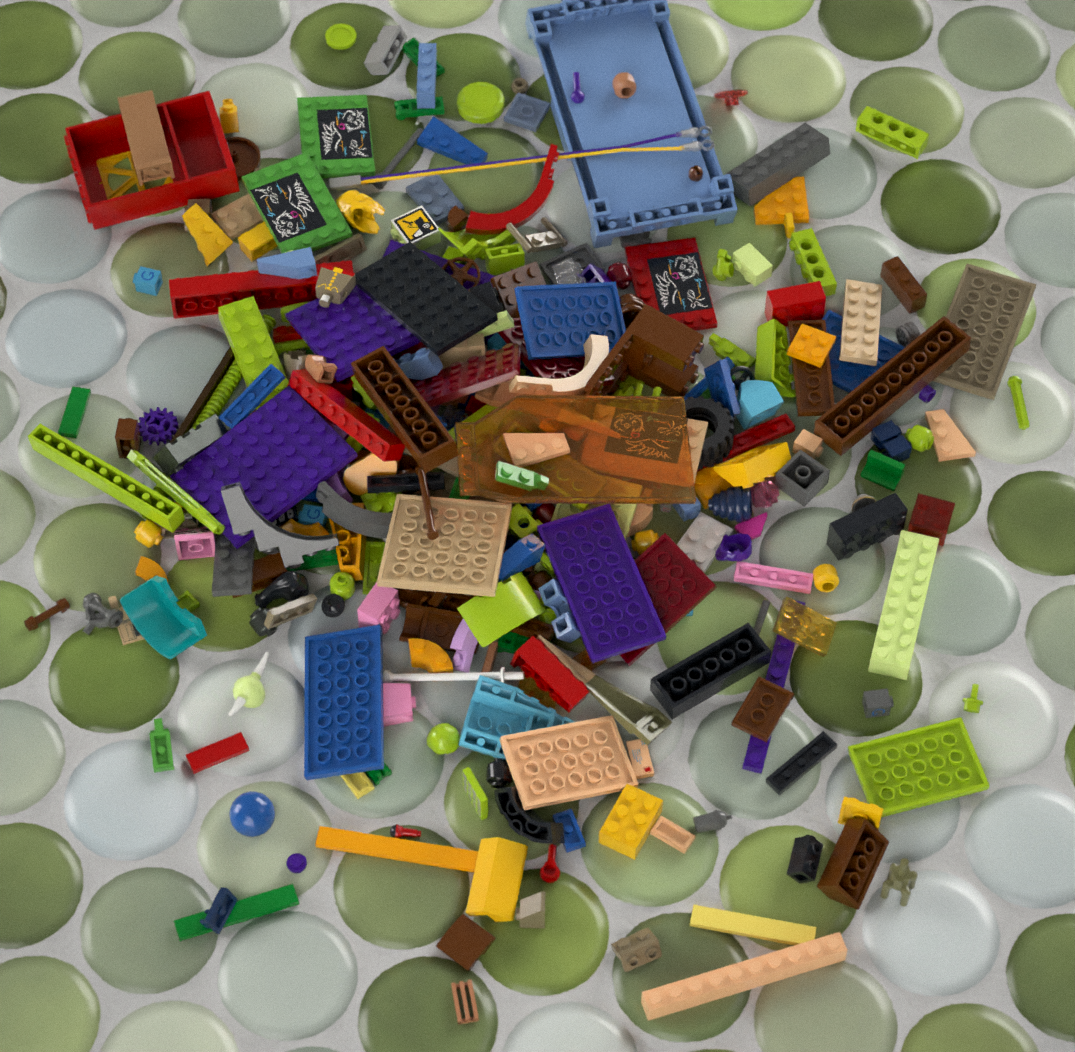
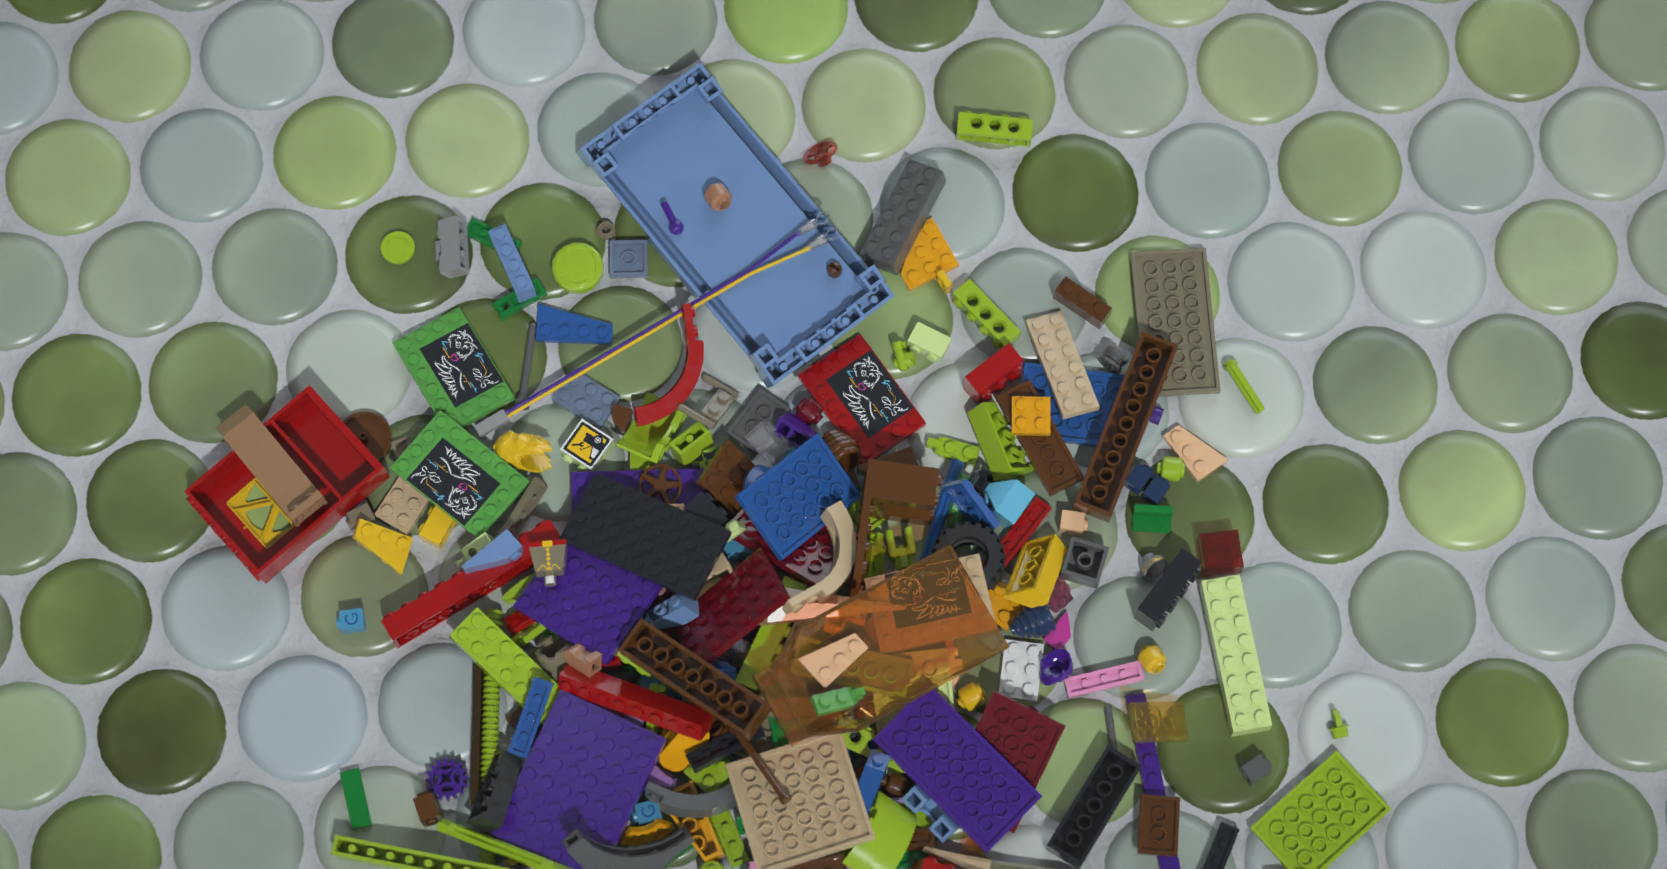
camera: 25 degrees left, 15 degrees up
yellow brick [219,99,239,133] -> none

